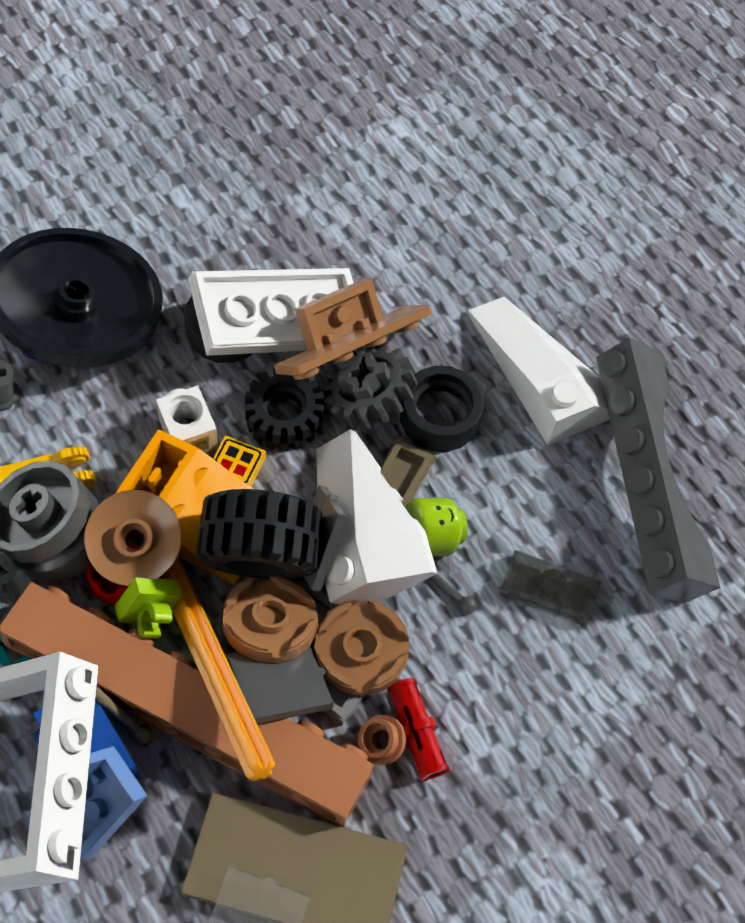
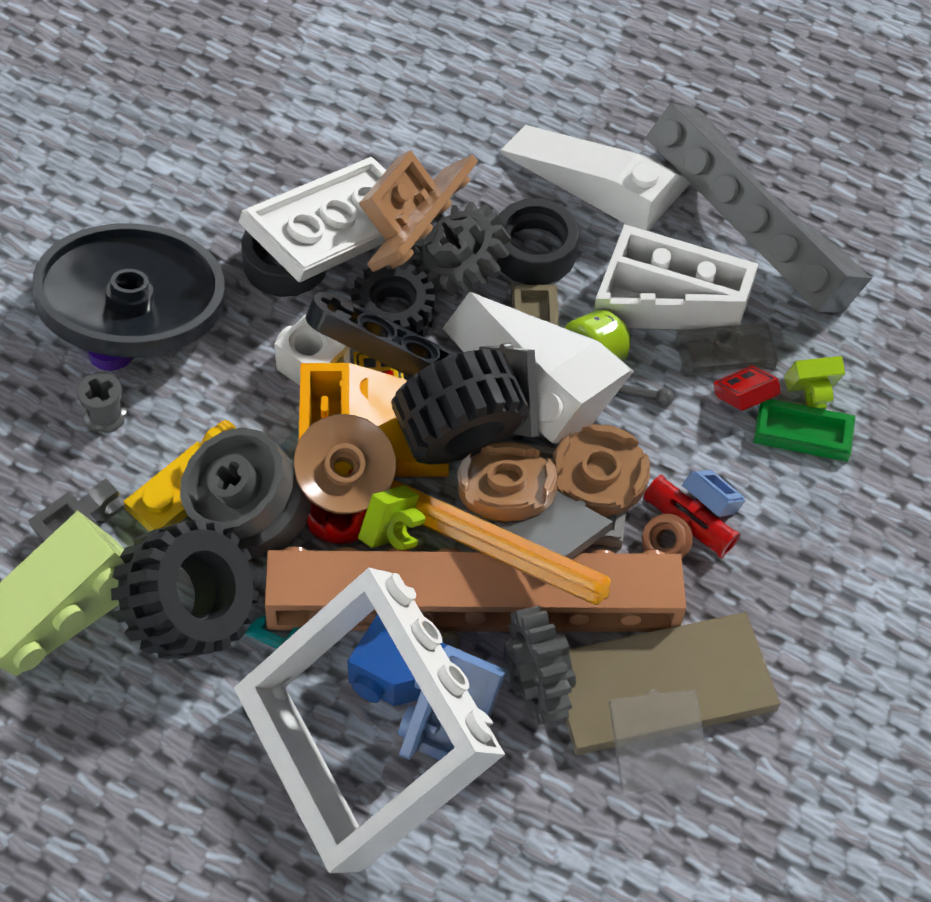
camera: 25 degrees left, 5 degrees down
none -> black beam [305,292,456,377]
none -> dark grey gear [504,605,576,725]
none -> white wedge [594,224,758,331]
none -> medium blue tile [681,470,746,517]
none -> red tile [713,365,781,411]
none -> green tile [753,399,856,462]
none -> lime tile [784,356,846,409]

